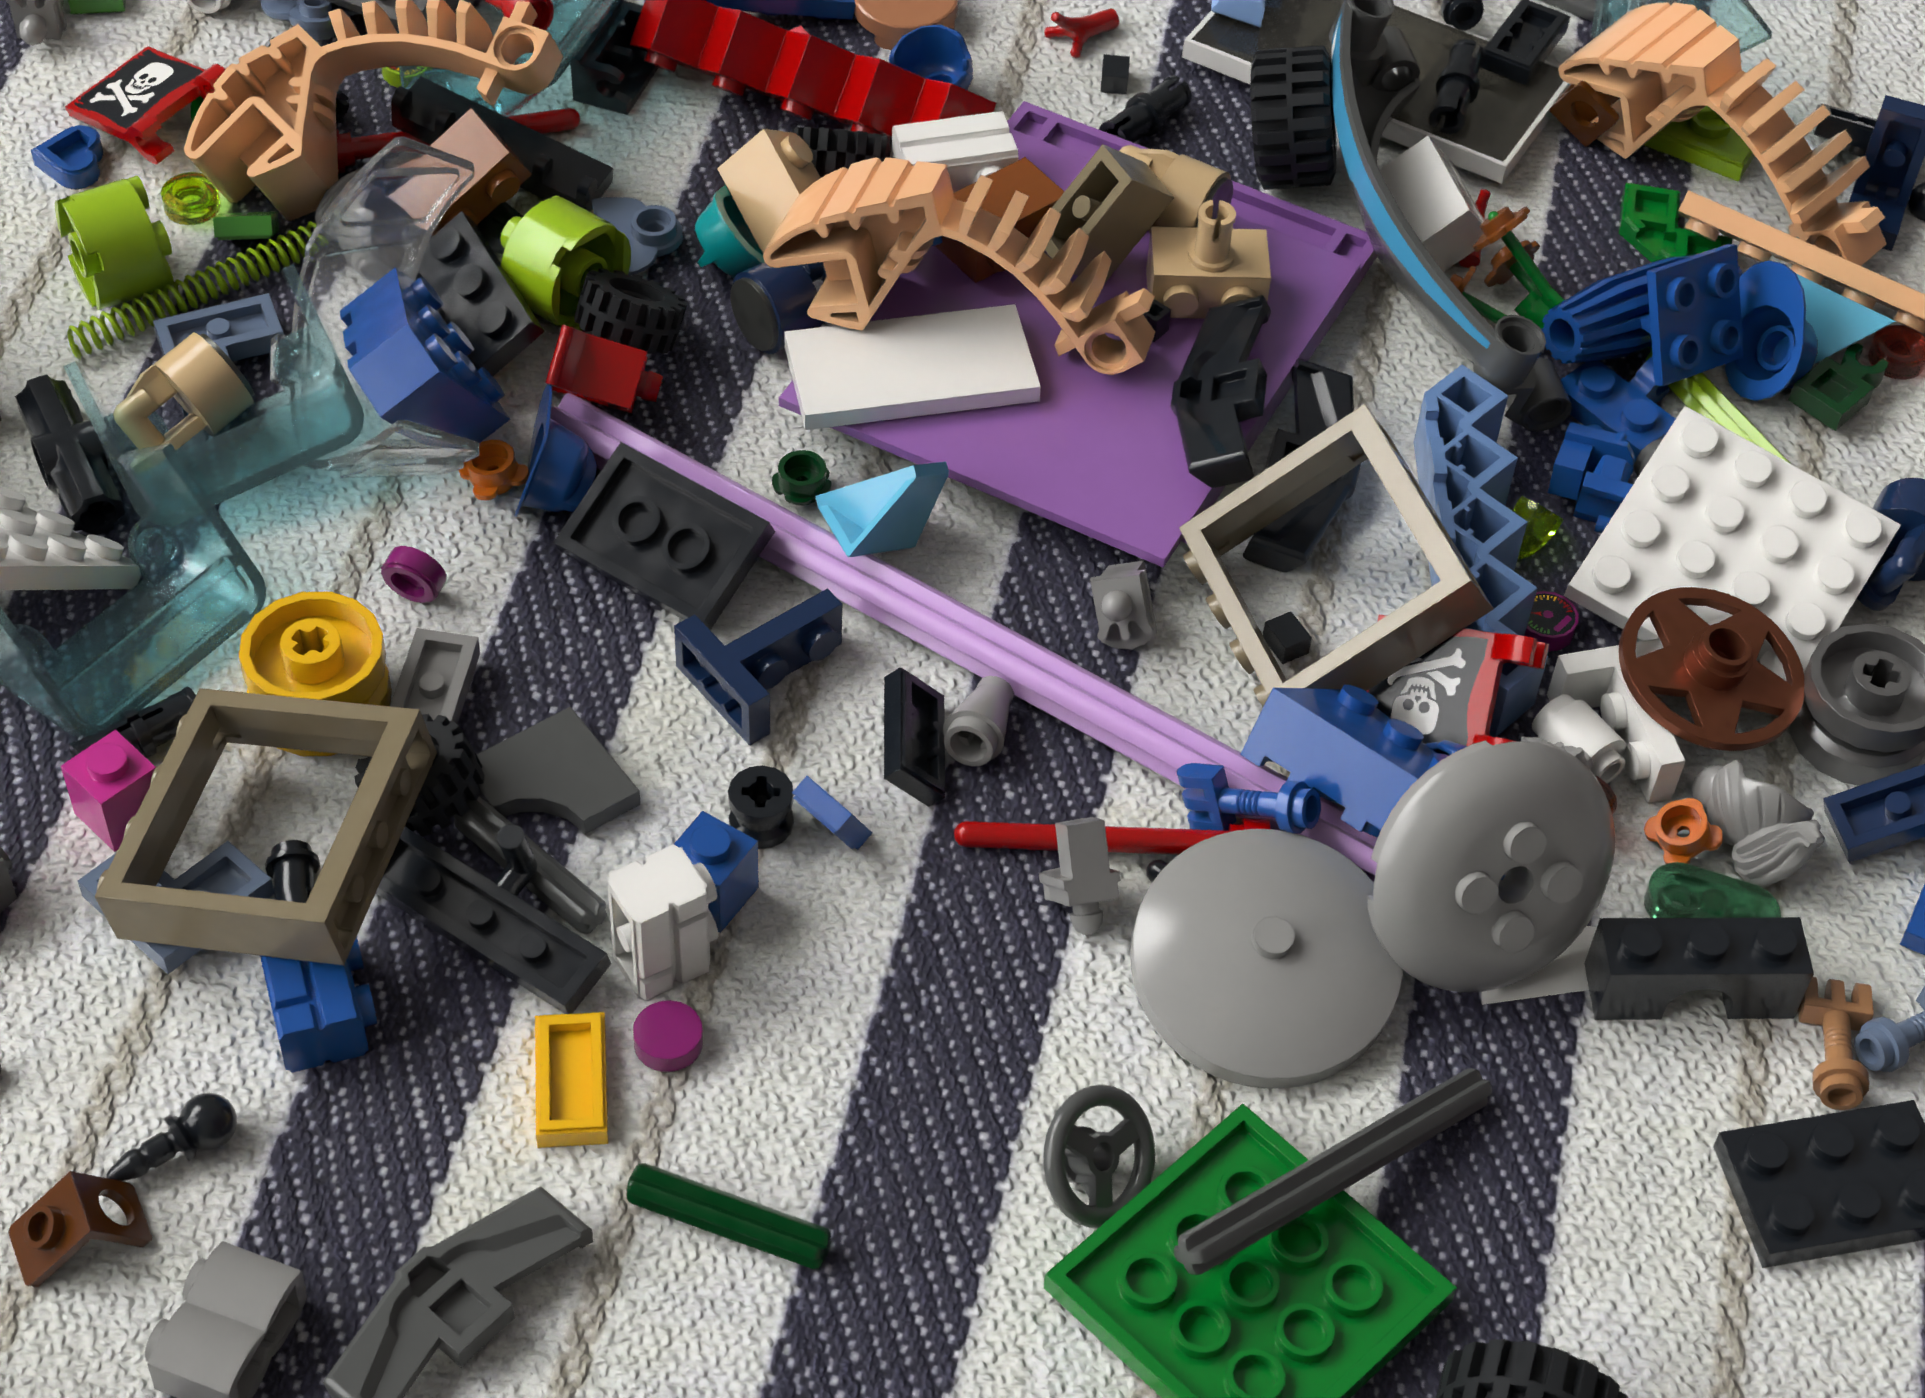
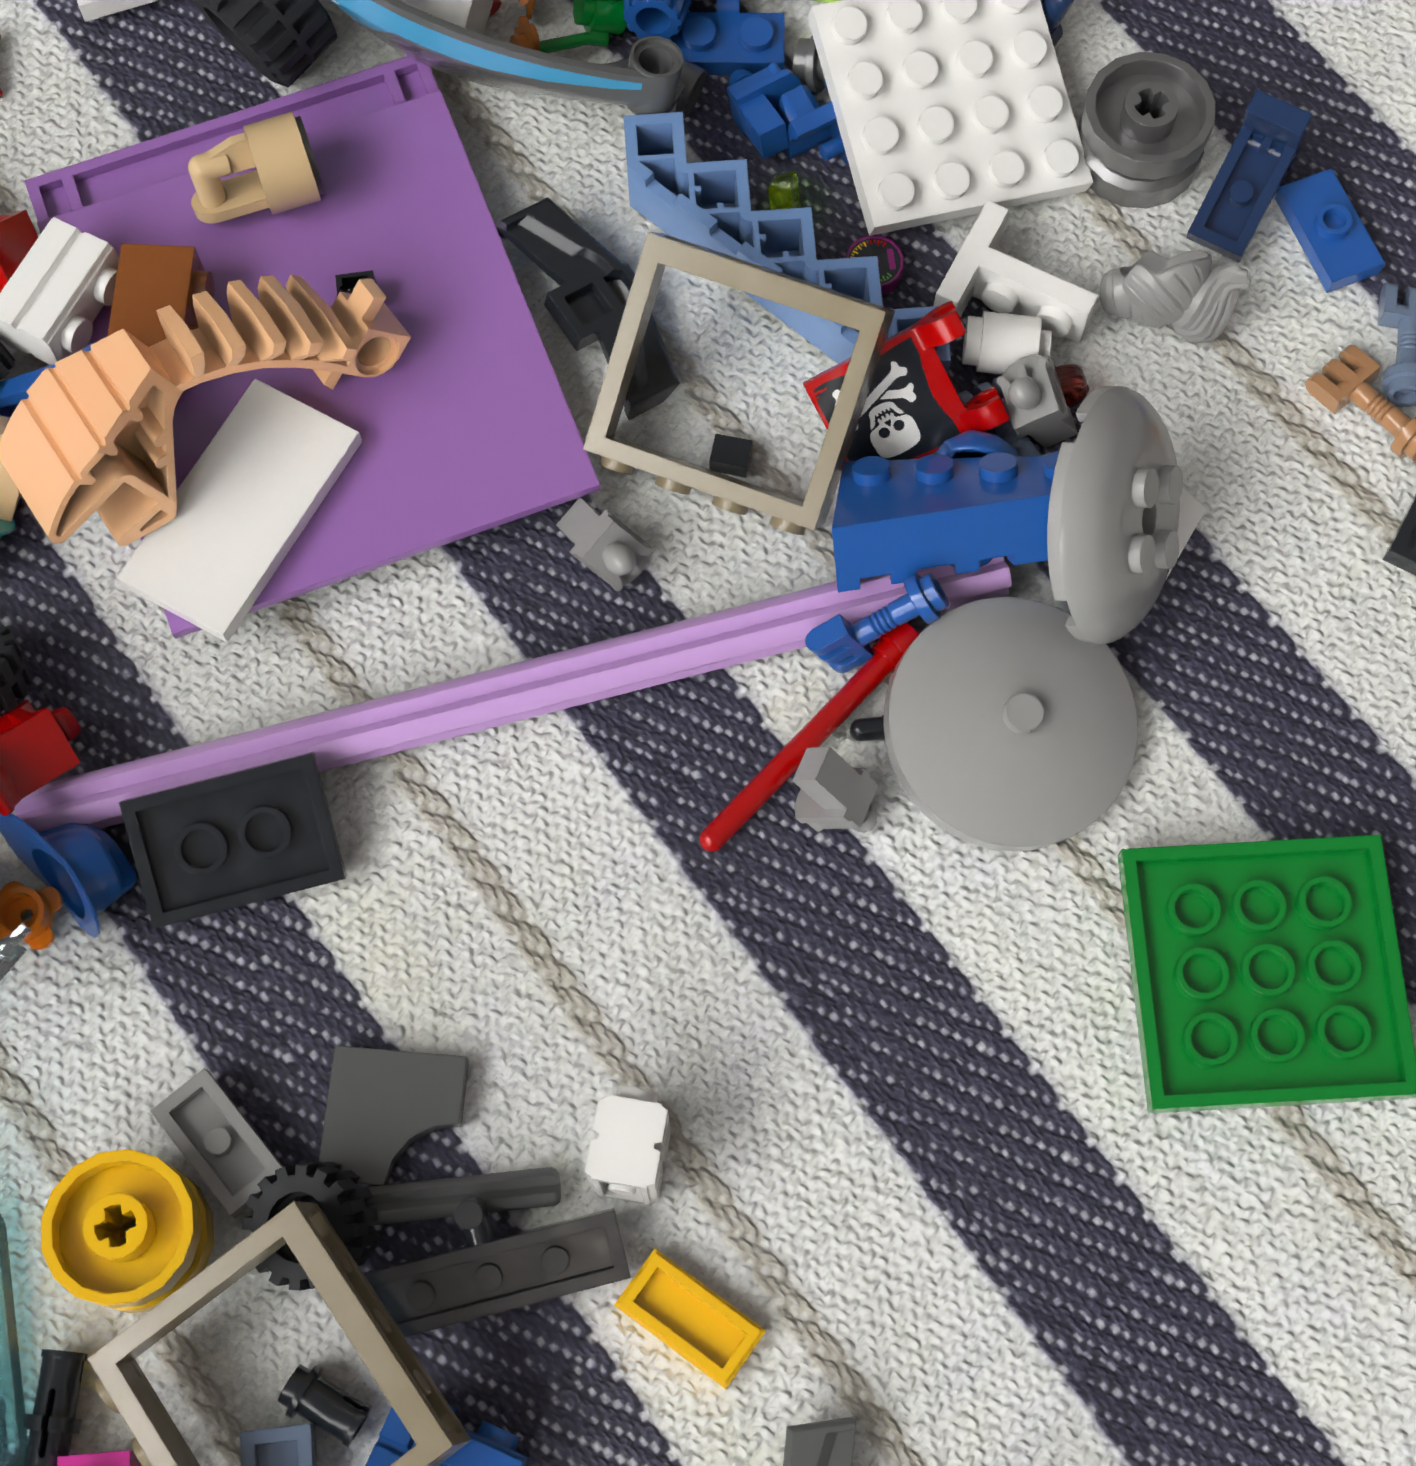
camera: 45 degrees left, 20 degrees up
magenta tile [381,546,447,603] -> none
dark green axle [626,1163,831,1269] -> none
magenta tile [633,1000,703,1072] -> none
dark blue bracket [674,588,843,746] -> none
blue brick [674,811,759,933] -> none
black wheel [728,765,794,849] -> none
dark blue piece [730,262,827,354] -> none
dark green plate [772,450,831,506] -> none
blue tile [792,776,872,850] -> none
medium azure slope [815,461,949,558] -> none
black plate [884,667,945,807] -> none
light grey cone [943,676,1014,766] -> none
dark grey piece [1043,1085,1155,1228] -> none
dark tan brick [1045,144,1175,283] -> none
black pin [1099,75,1192,143] -> none
black piece [1100,54,1130,95] -> none
tan brick [1146,200,1271,319] -> none
black plate [1171,295,1271,488] -> none
dark grey axle [1174,1068,1493,1275] -> none
black arch [1584,917,1814,1020] -> none
copper wheel [1618,587,1805,751] -> none
orange plate [1644,798,1723,869] -> none
clear green plate [1644,862,1781,918] -> none

